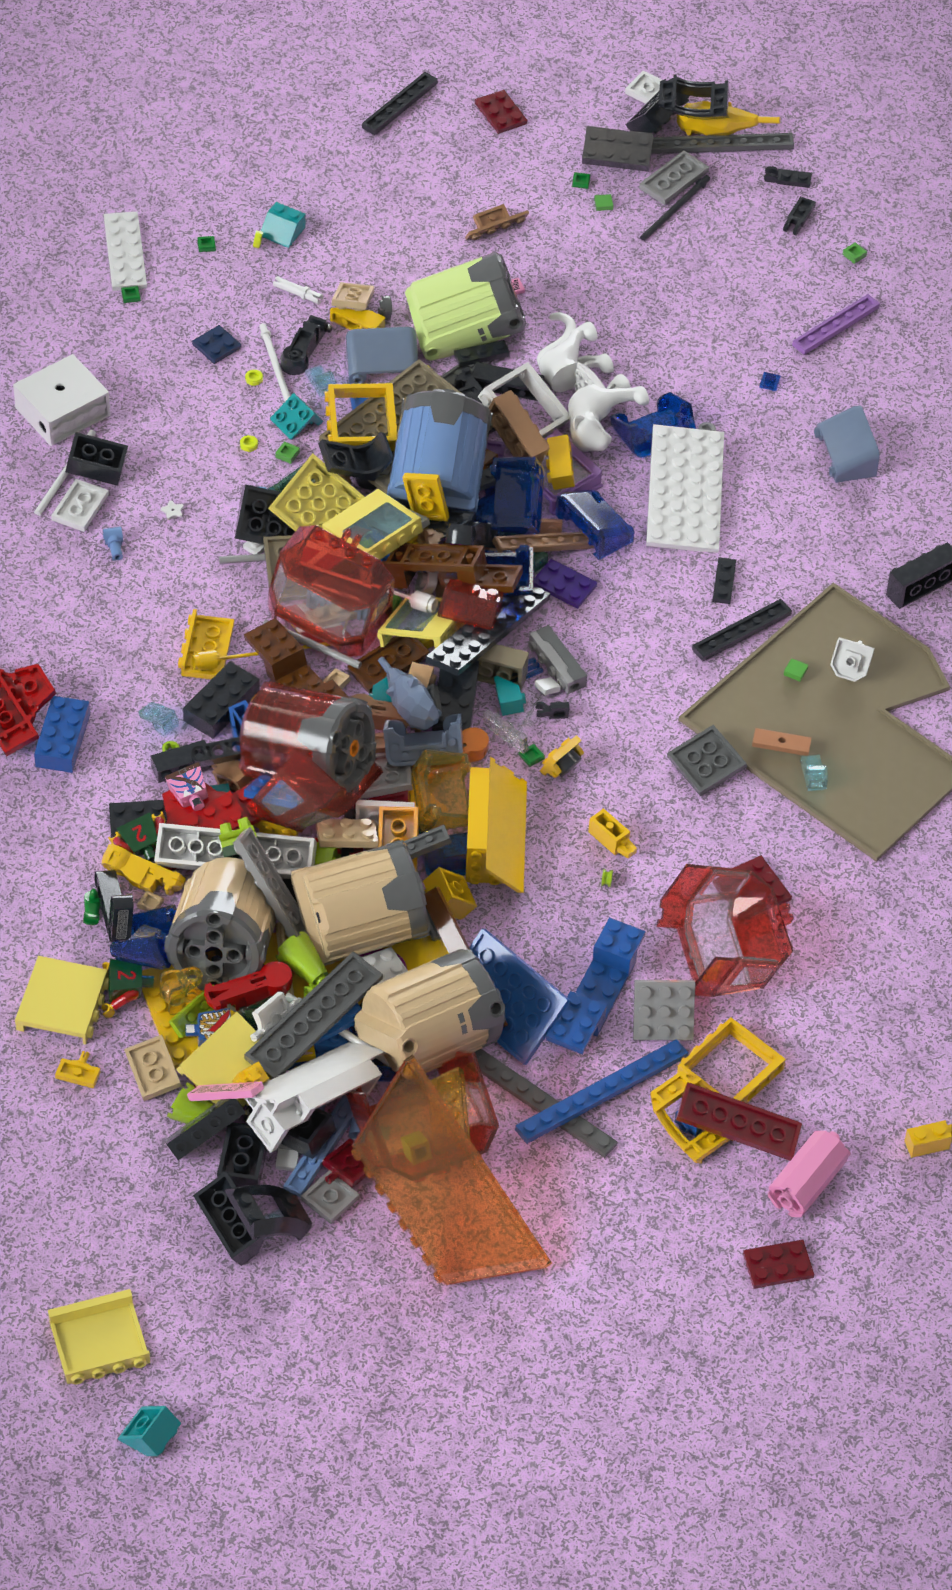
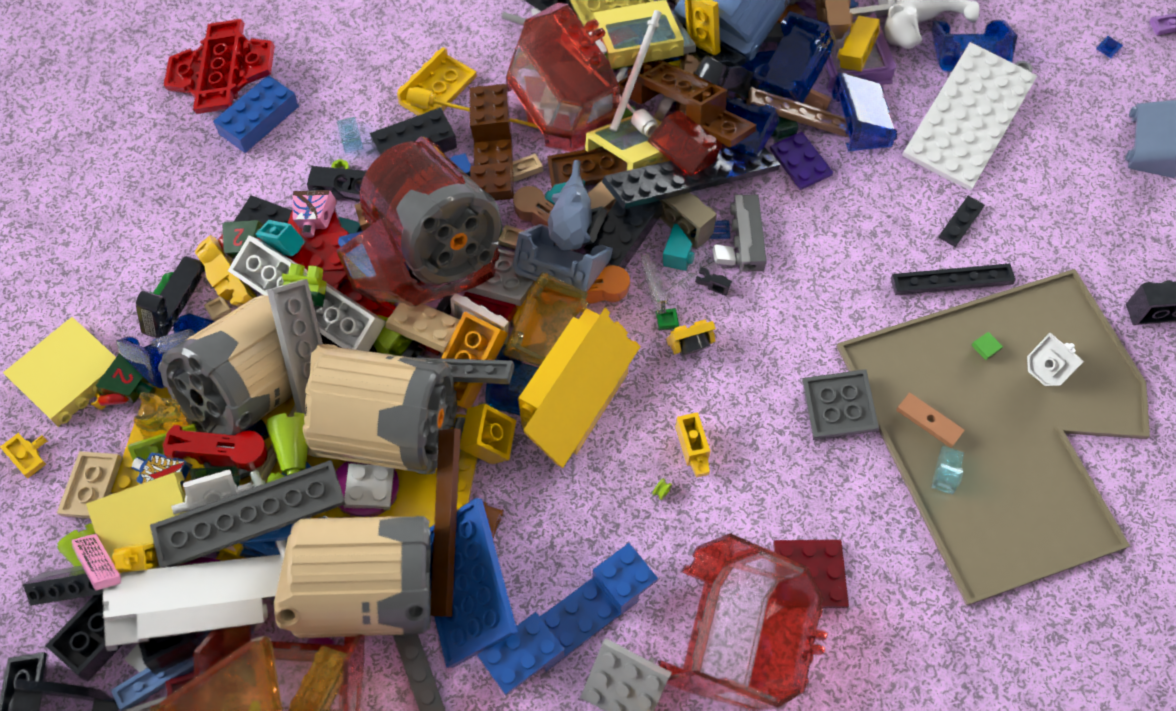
camera: 30 degrees right, 10 degrees up
light grey bar [263,619,362,669] -> none
none -> teal slope [255,220,305,256]
none -> white bar [610,10,661,132]

